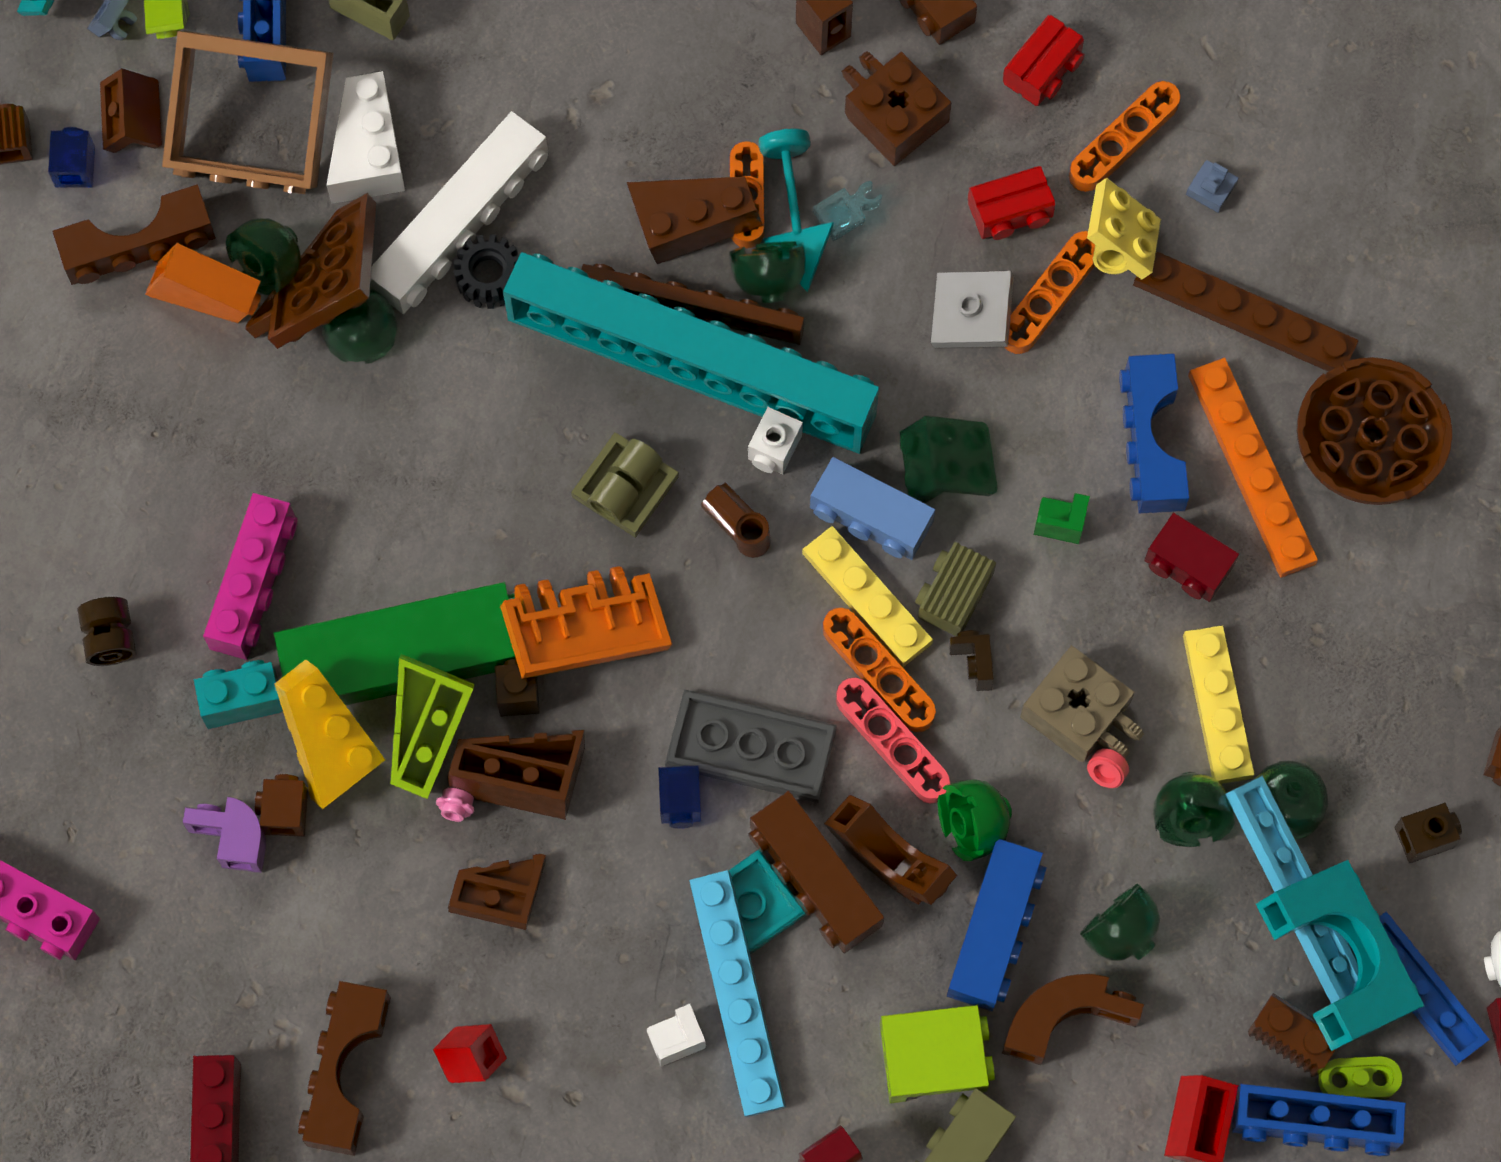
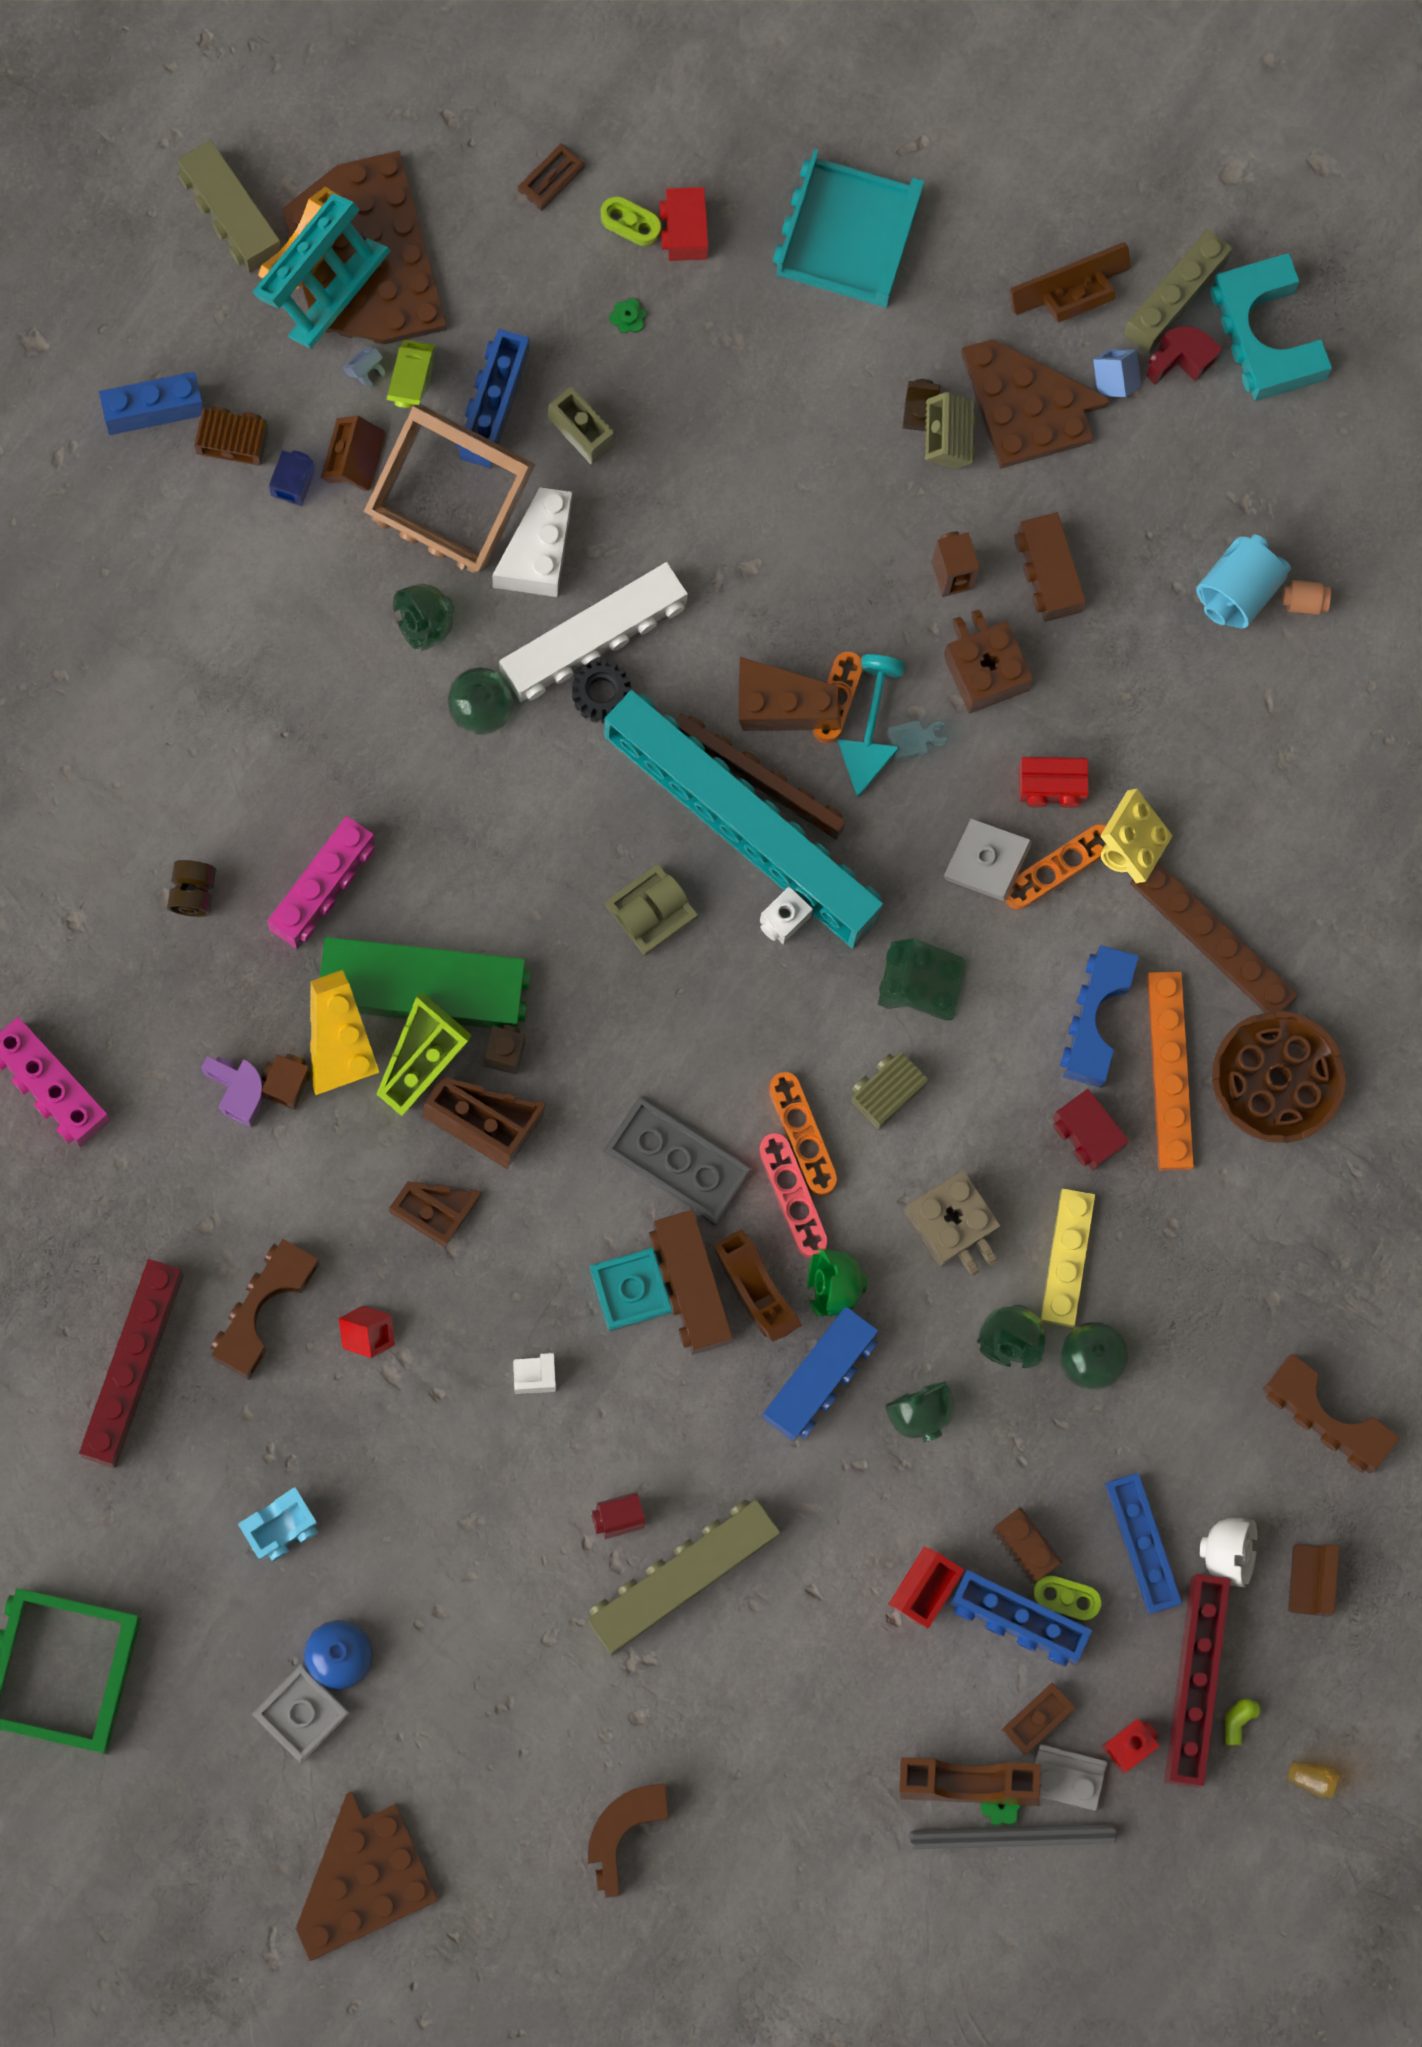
camera: 10 degrees right, 5 degrees up
reddish brown arch [52,184,216,285] -> none
orange slope [145,243,261,323] -> none
teal brick [193,660,283,729] -> none
reddish brown wing [245,193,376,349] -> none
bright pink plate [436,788,474,822] -> none
orange hinge [500,566,672,679] -> none
clear blue brick [658,766,701,829] -> none
medium azure plate [689,870,786,1117] -> none
reddish brown piece [701,482,771,558] -> none
clear green cylinder [729,241,806,303] -> none
light yellow plate [802,526,933,667] -> none
medium blue brick [810,457,935,560] -> none
lime panel [880,1005,995,1103] -> none
dark brown bracket [949,630,994,691] -> none
reddish brown arch [1002,974,1144,1065] -> none
red brick [1003,15,1085,106] -> none
green panel [1033,493,1090,544] -> none
orange beam [1069,81,1180,192] -> none
coral tile [1087,748,1129,788] -> none
sand blue tile [1186,160,1239,213] -> none
medium azure plate [1225,776,1358,1004] -> none
teal arch [1256,860,1424,1051] -> none
dark brown brick [1394,802,1462,864] -> none

